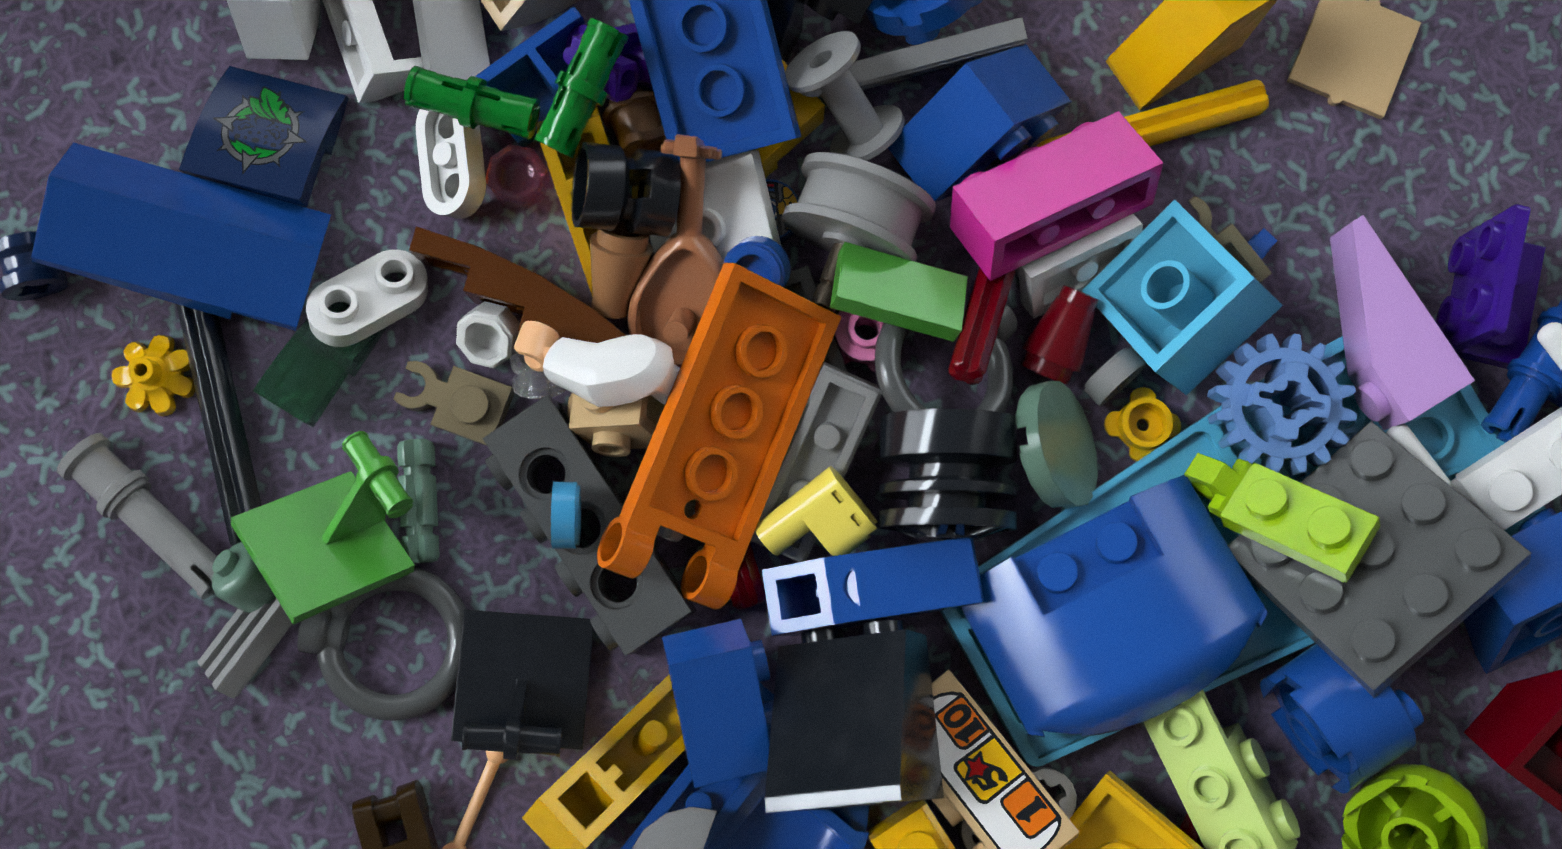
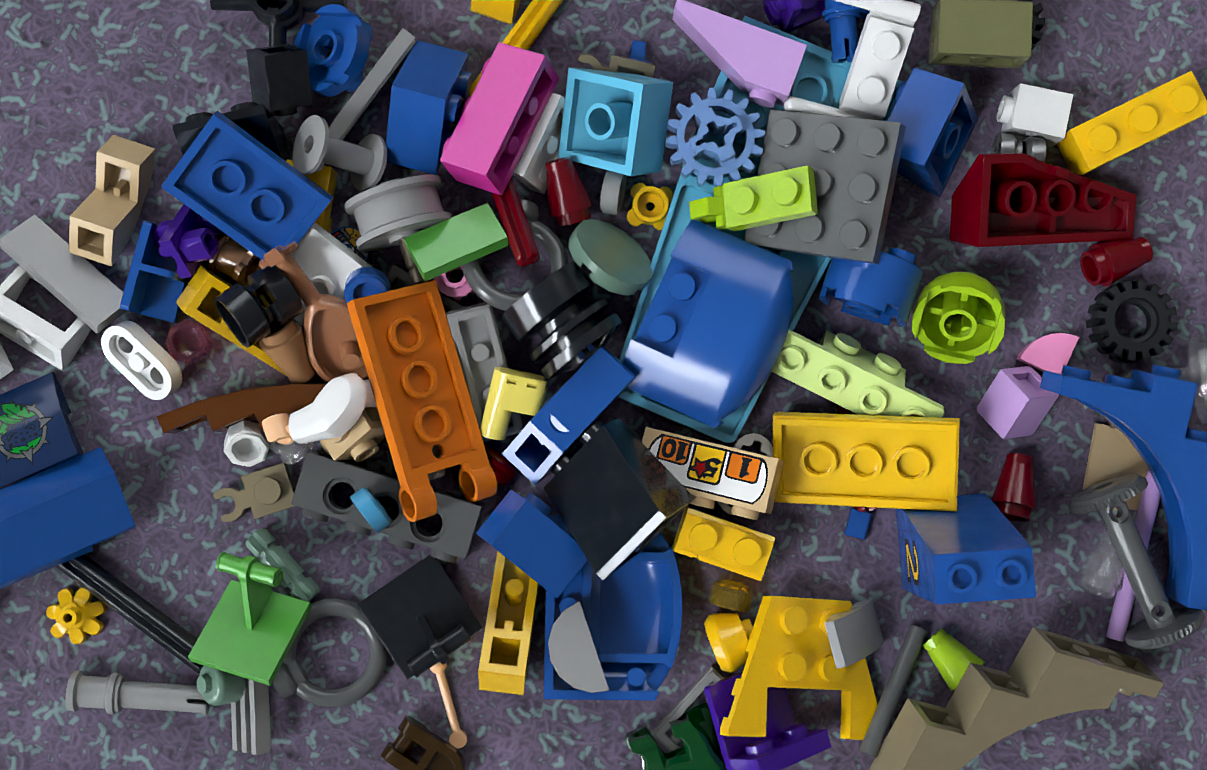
camera: 40 degrees left, 5 degrees up
clear green slope [253,302,388,427] -> none
white plate [306,250,428,347] -> none
green pin [404,66,540,140] -> none
green pin [534,18,629,158] -> none

